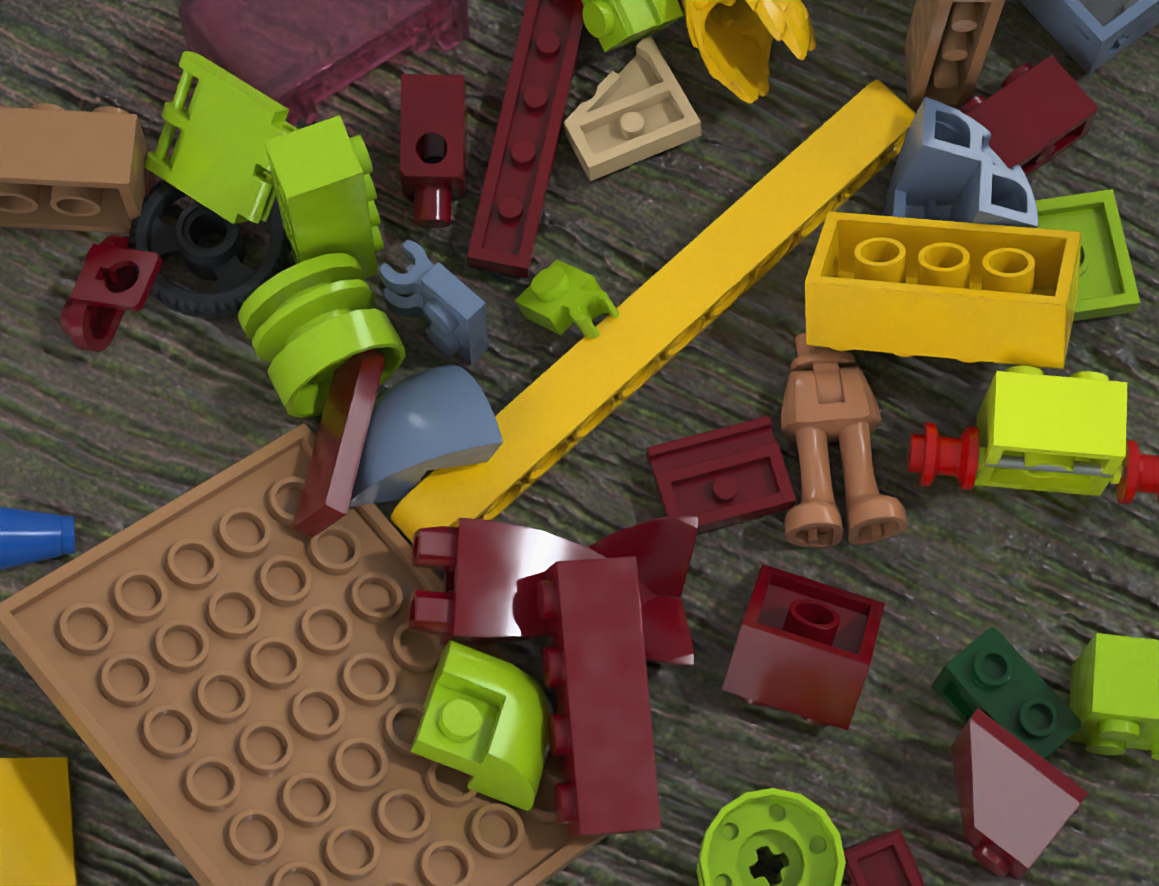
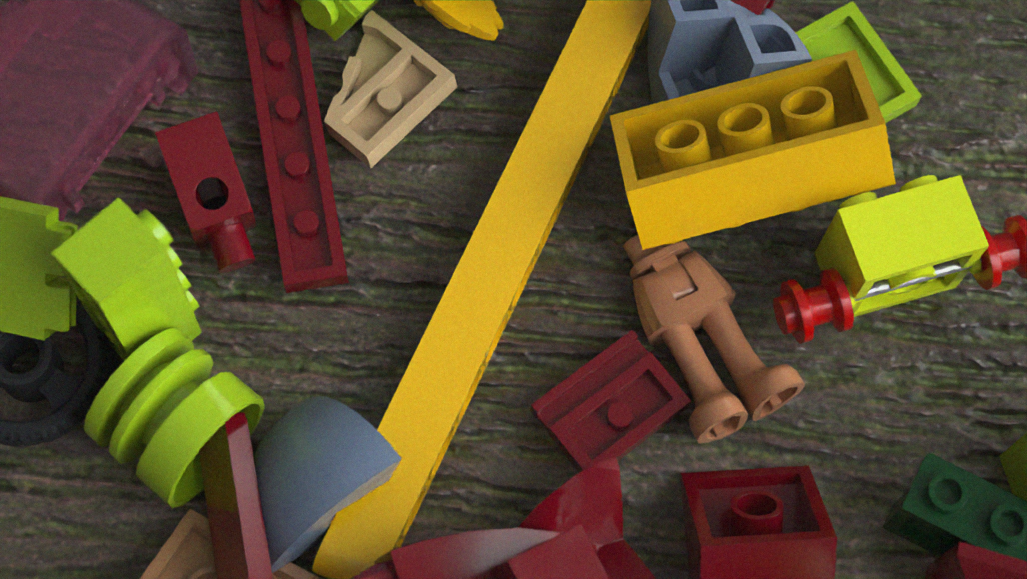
camera: 25 degrees left, 0 degrees up
sand blue plate [379,240,488,365] -> none
lime plate [514,259,619,338] -> none

